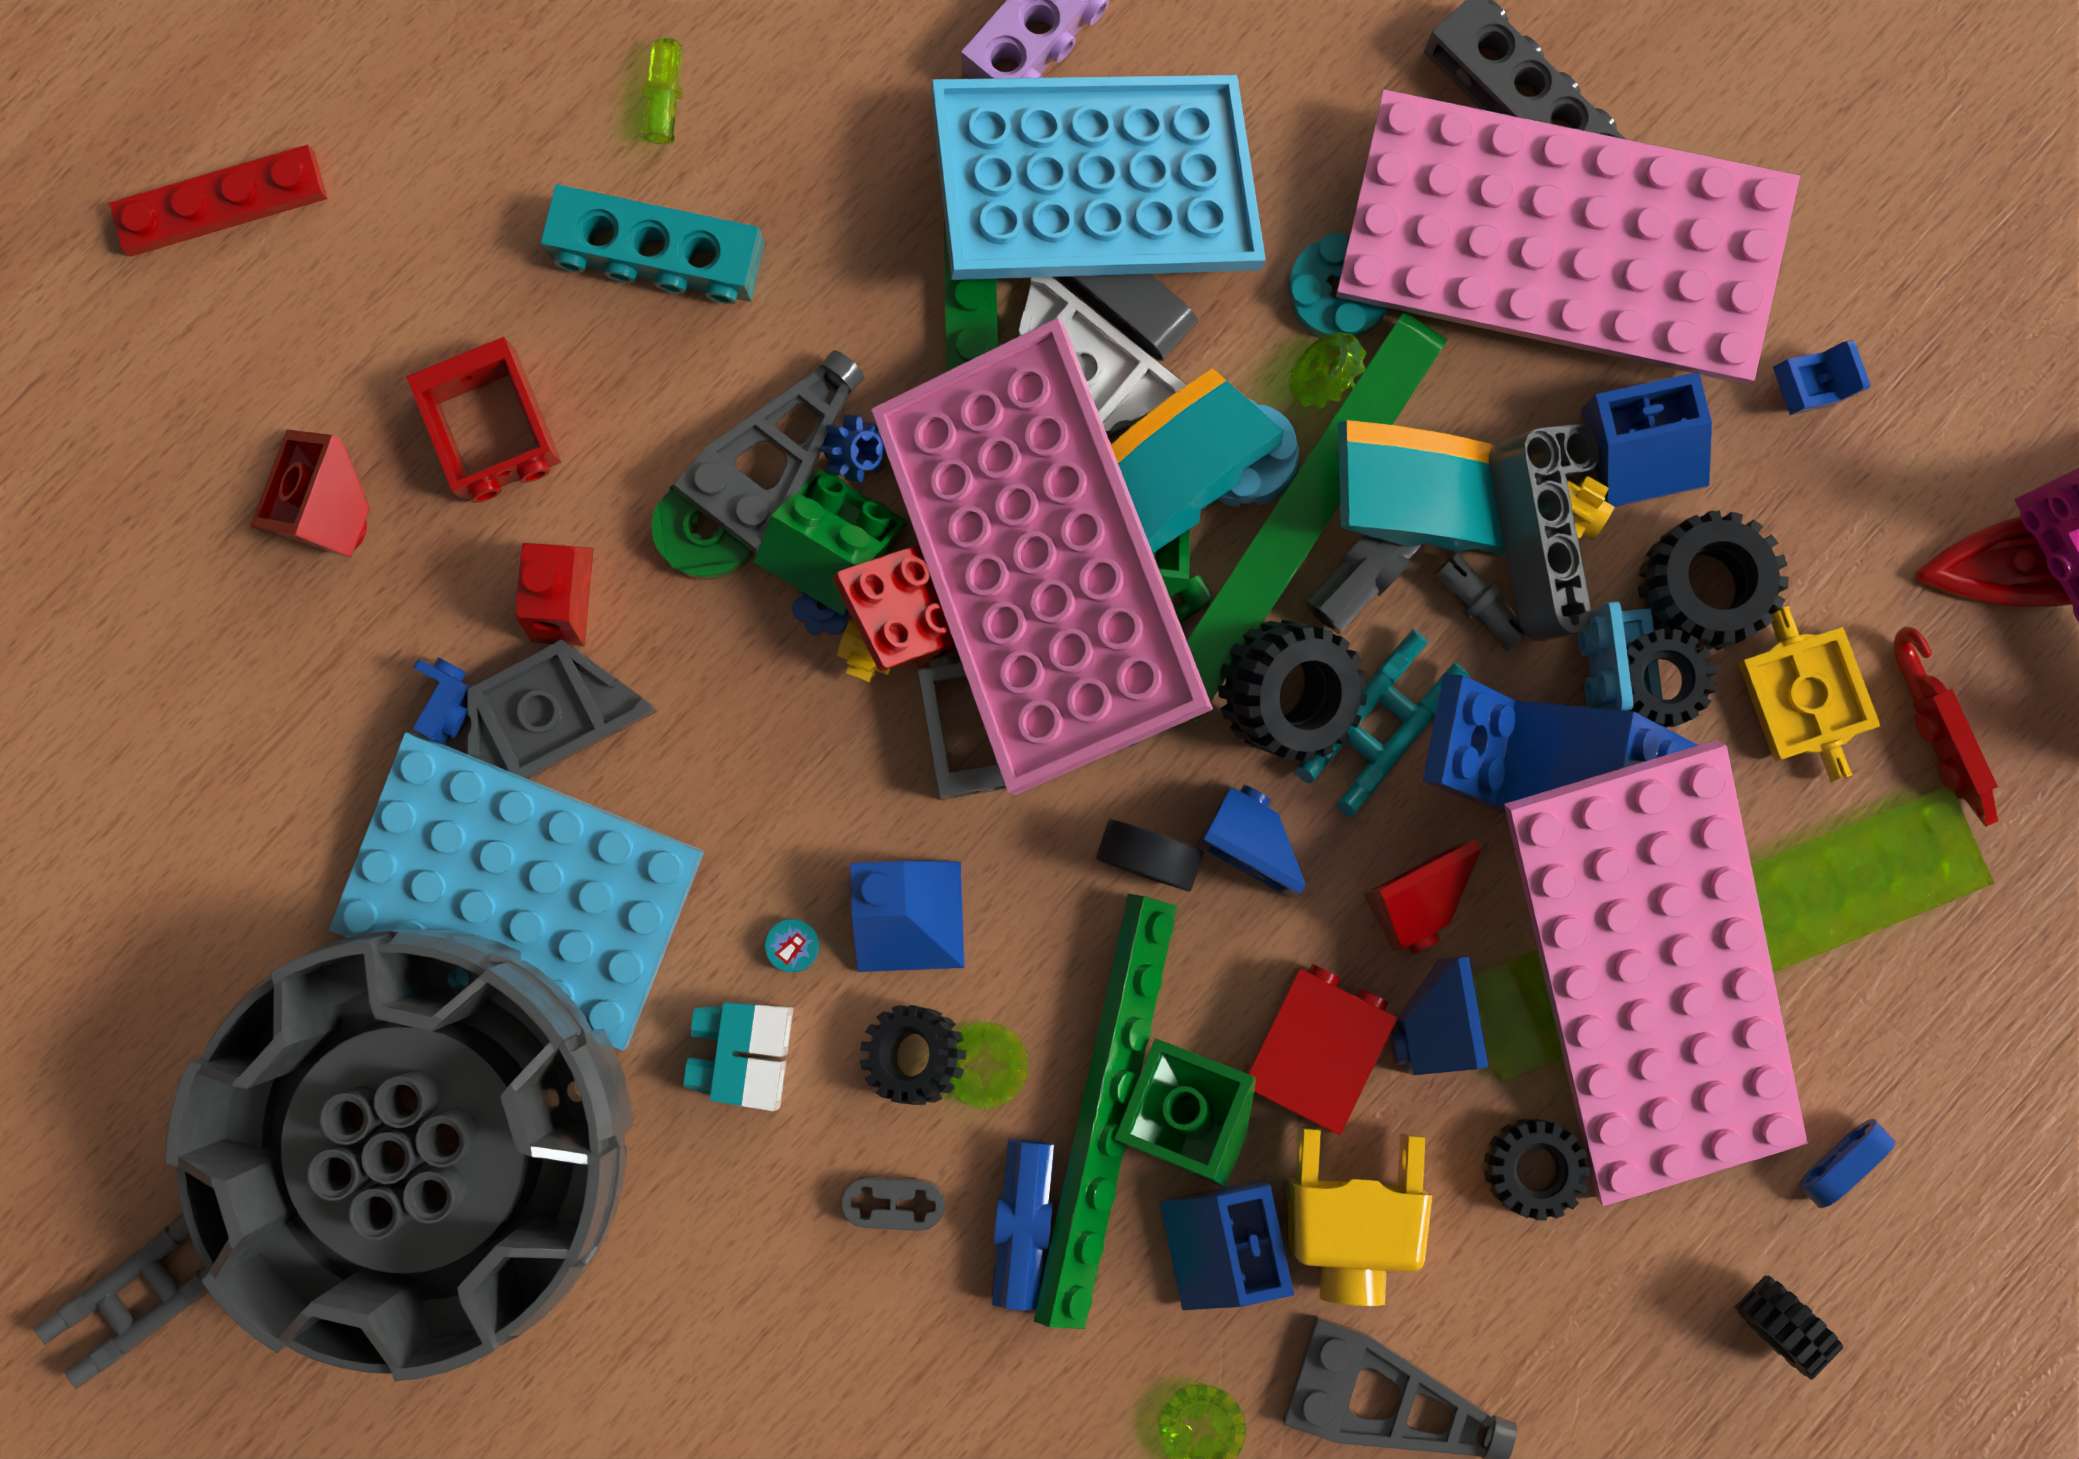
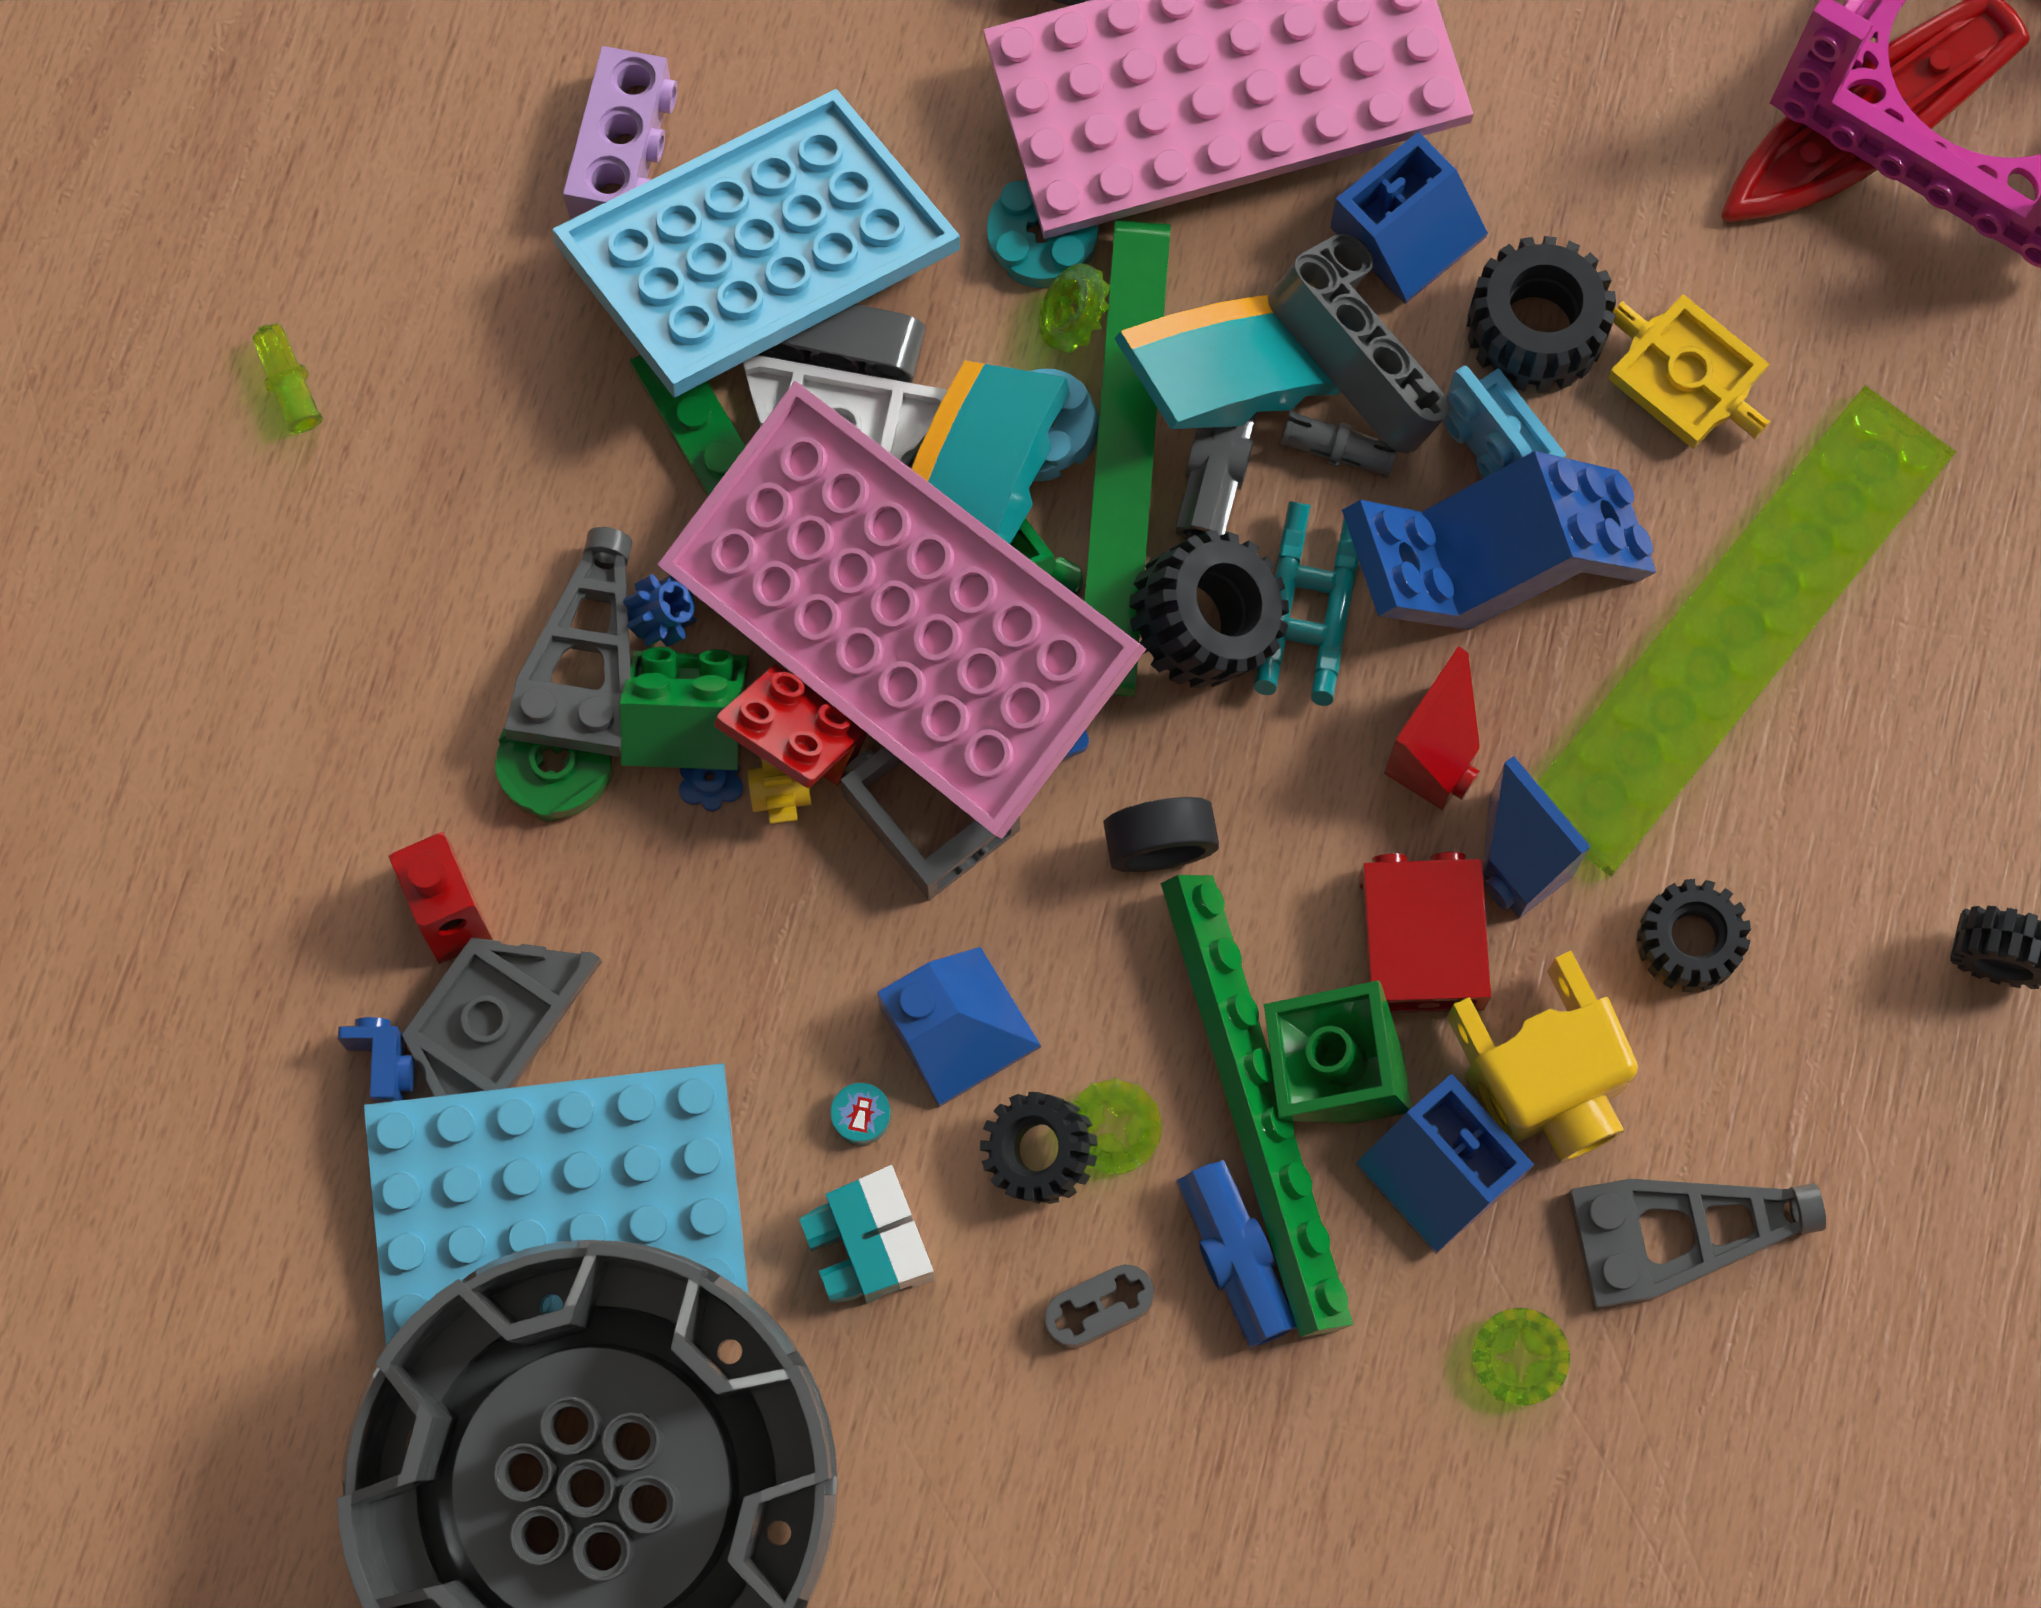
camera: 30 degrees left, 10 degrees down
red slope [250,429,370,557] -> none
red window [406,337,562,503] -> none
teal brick [541,184,765,304] -> none
blue slope [1196,785,1306,898] -> none
bright pink plate [1504,740,1808,1206] -> none
yellow gear [1567,476,1614,540] -> none
black tyre [1626,629,1717,728] -> none
blue bracket [1773,340,1870,415] -> none
blue beam [1799,1119,1895,1208] -> none
red plate [1894,627,1998,827] -> none

